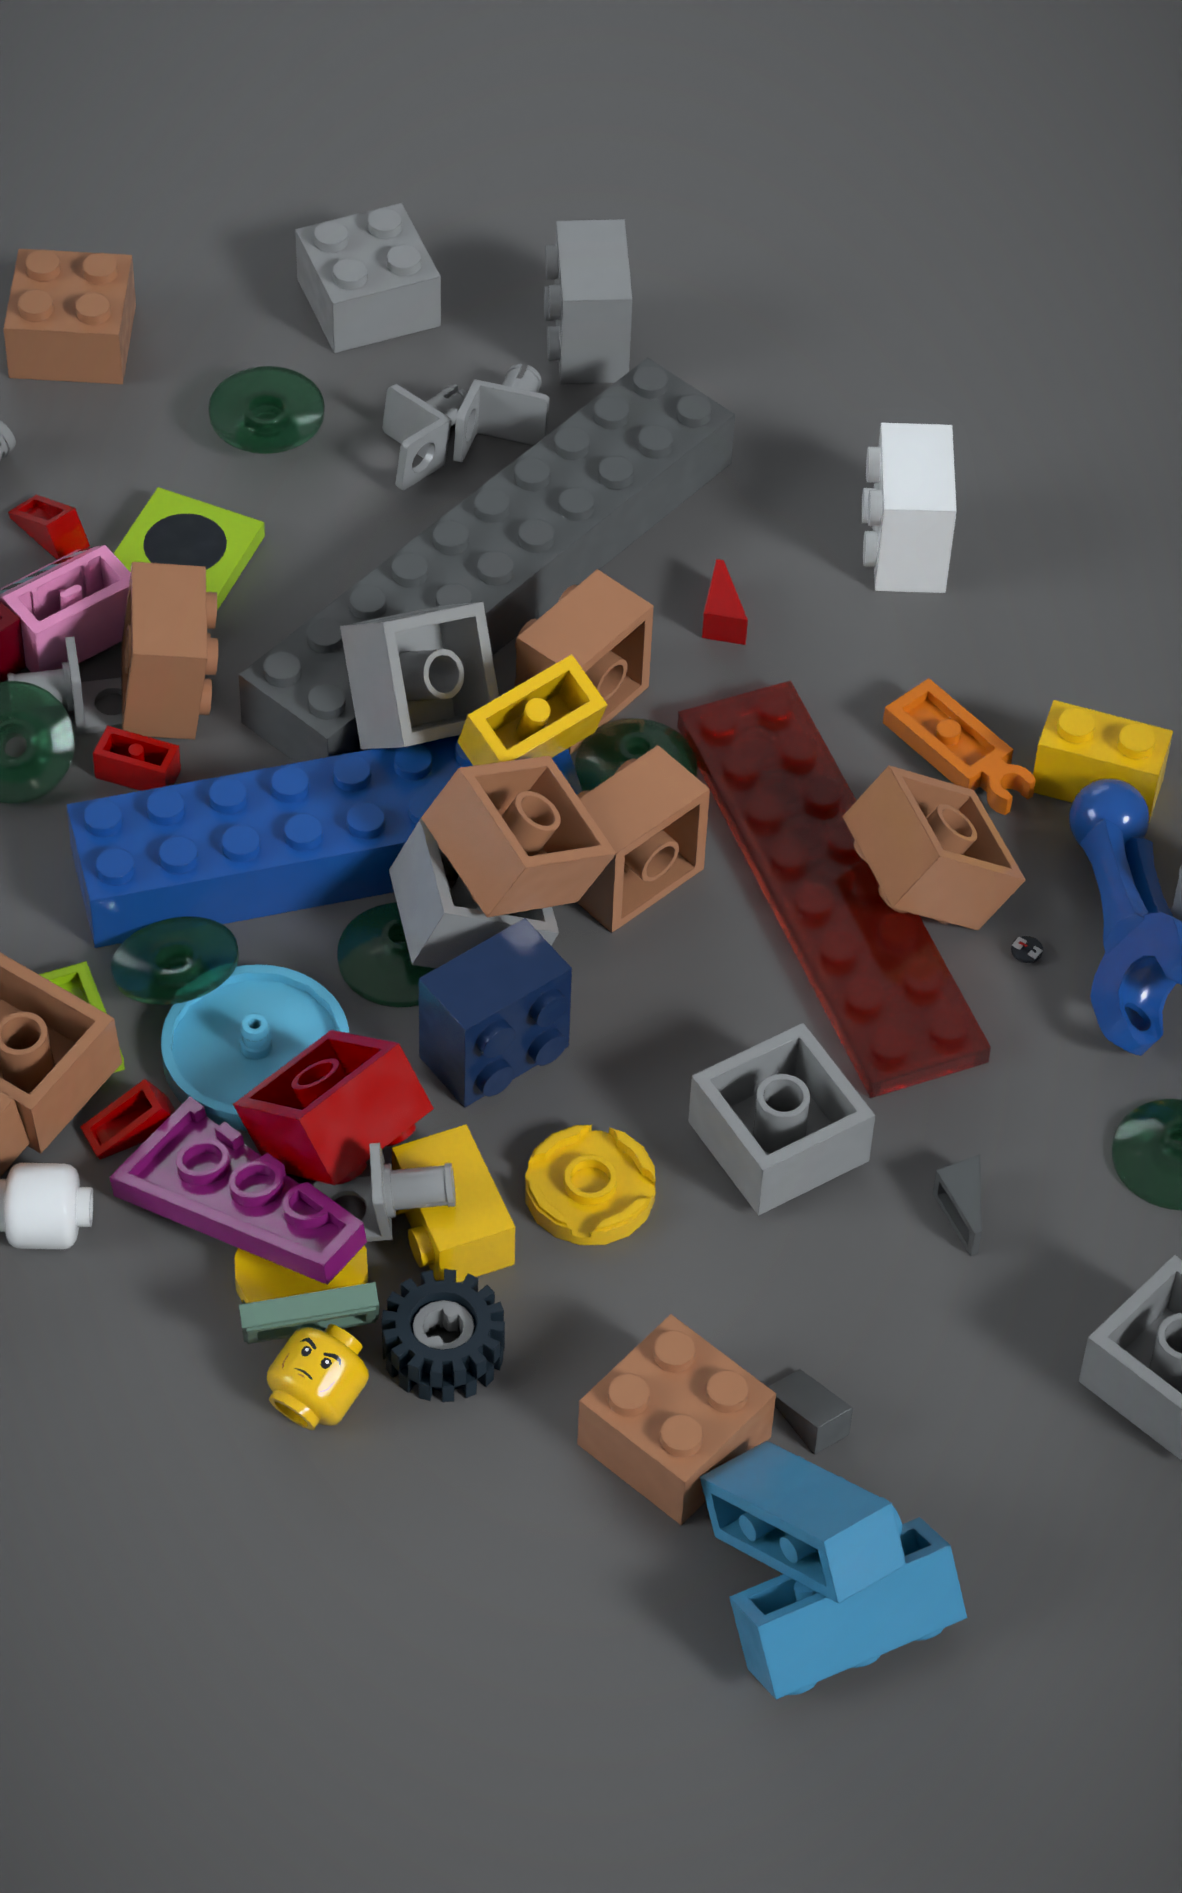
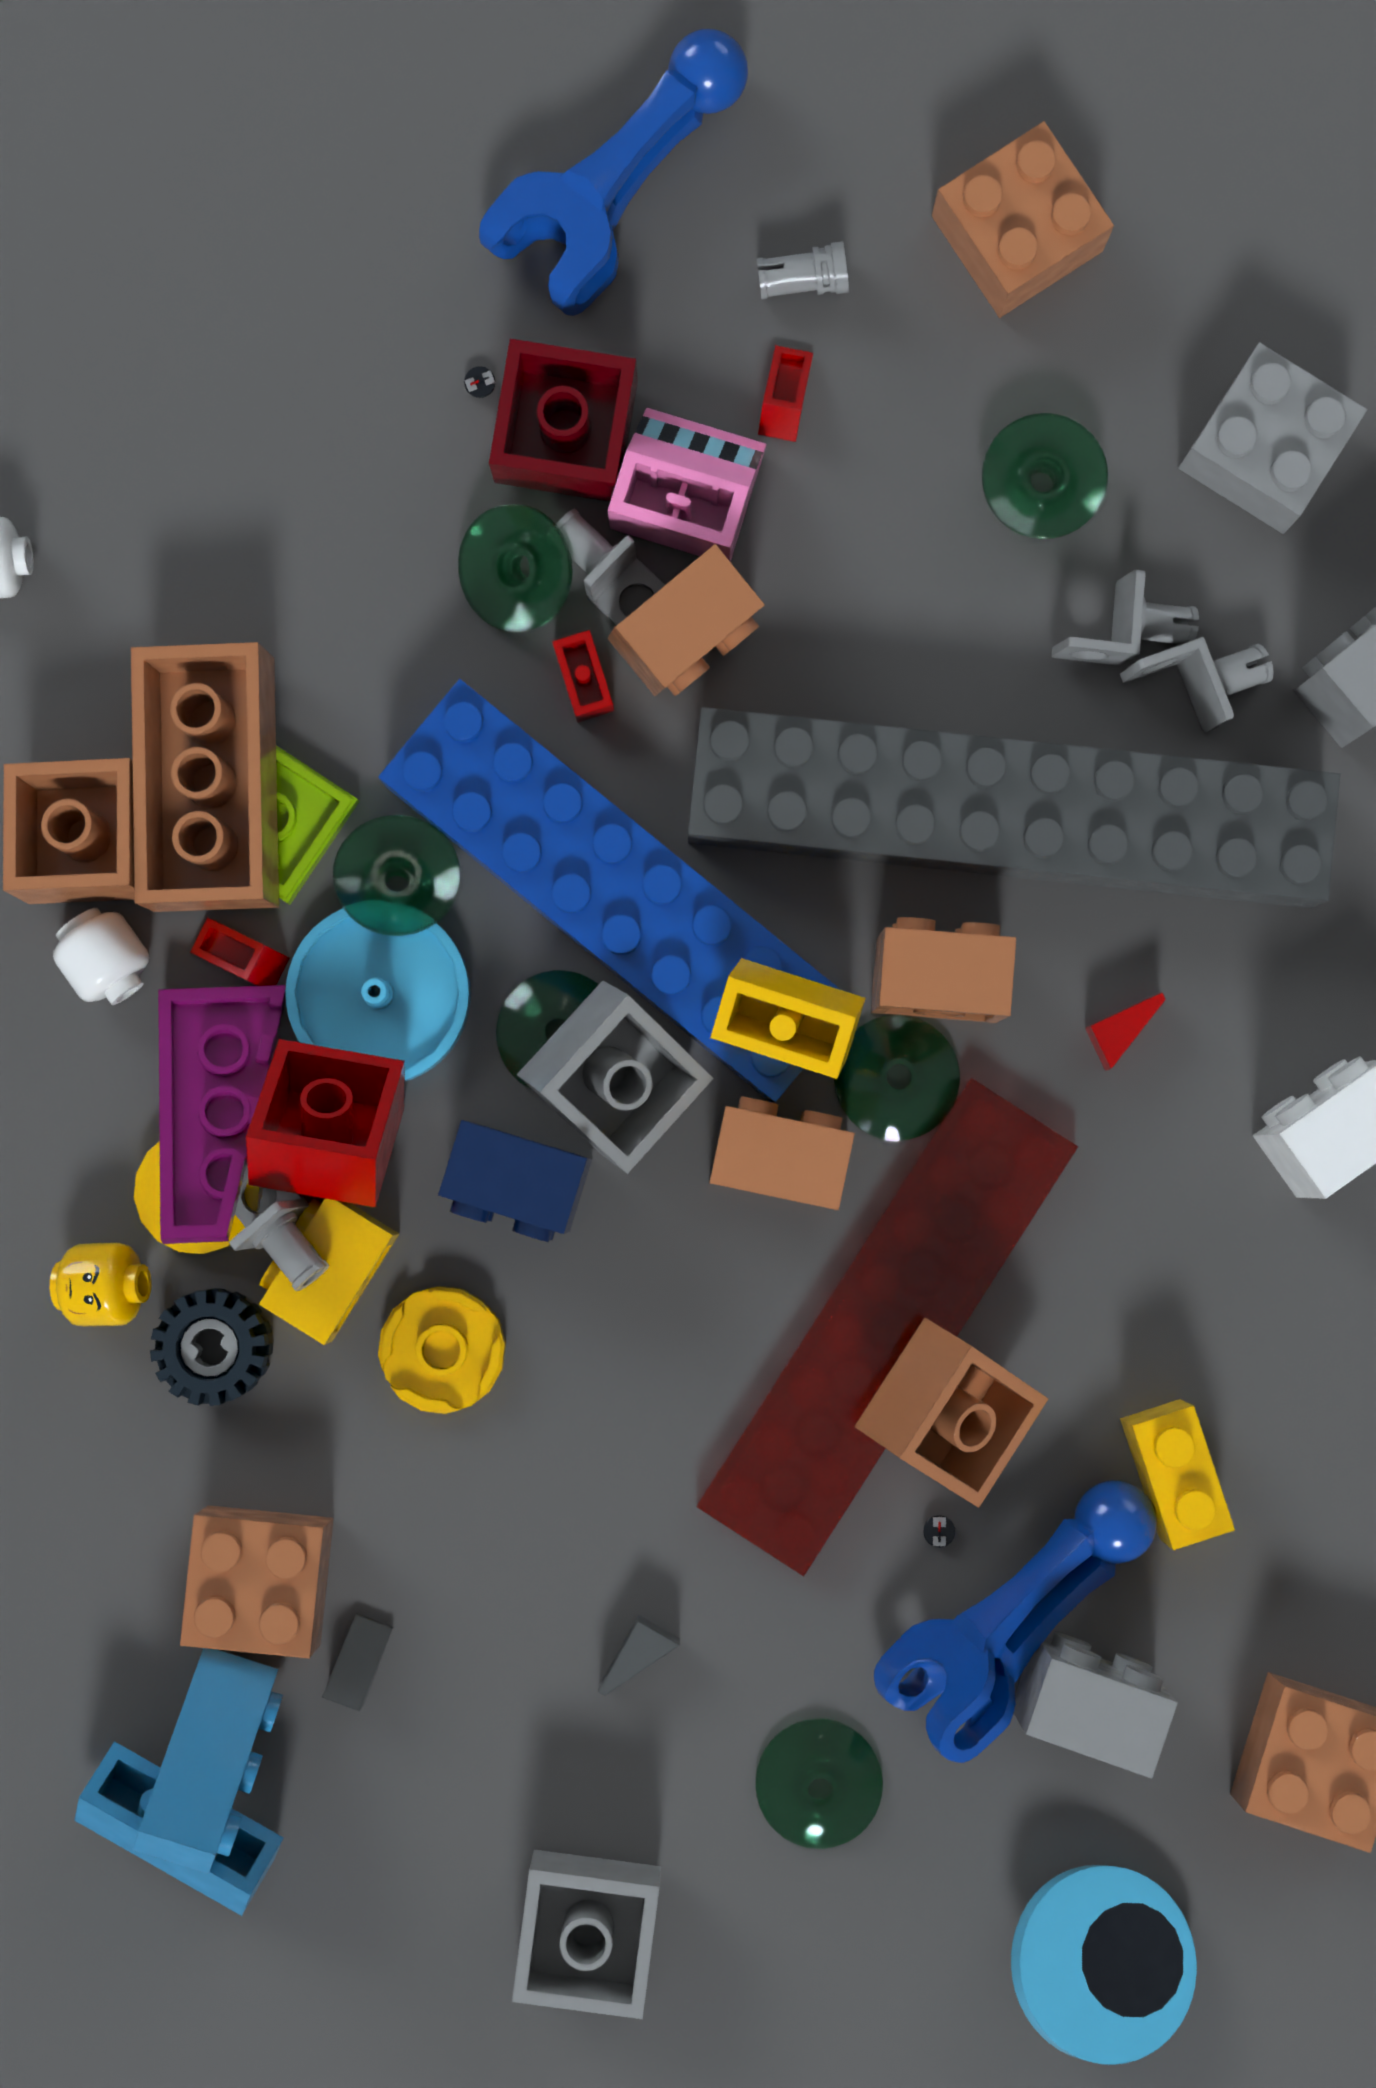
camera: 60 degrees right, 35 degrees up
lime tile [113,487,265,611] -> none
sand green tile [239,1282,379,1344] -> none
light grey brick [340,602,499,749] -> none
nougat brick [421,756,617,918] -> none
light grey brick [688,1023,876,1216] -> none
orange plate [883,678,1036,815] -> none

